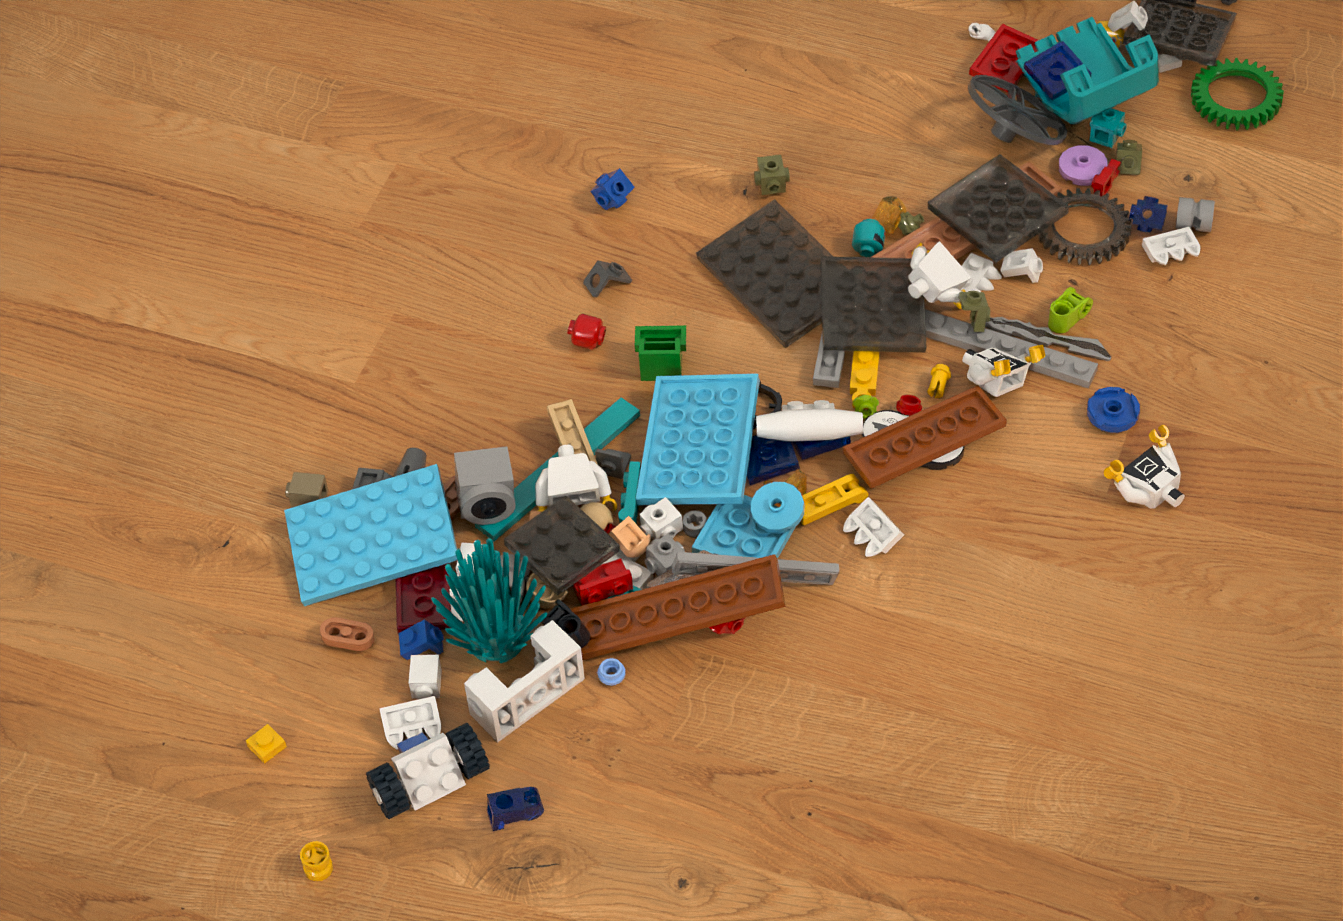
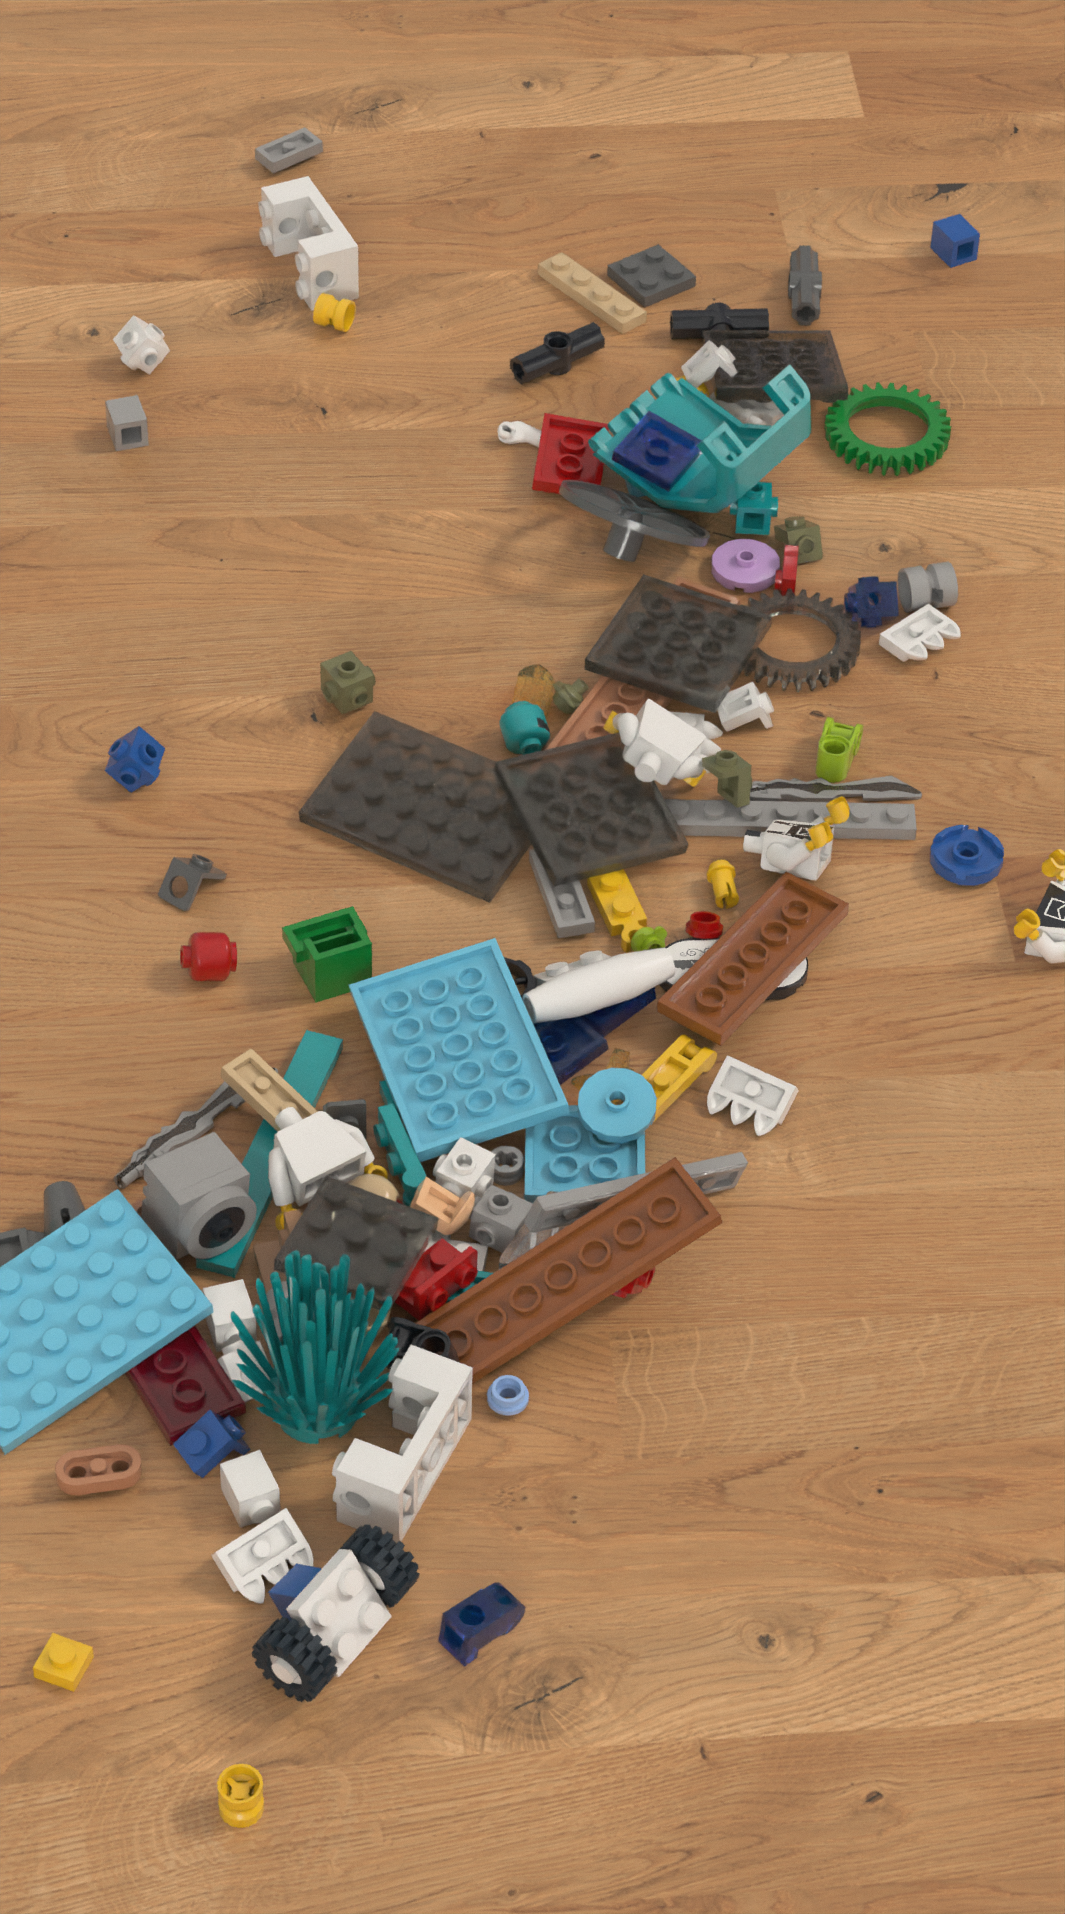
camera: 30 degrees left, 5 degrees down
none -> light grey sword [114,1068,278,1189]

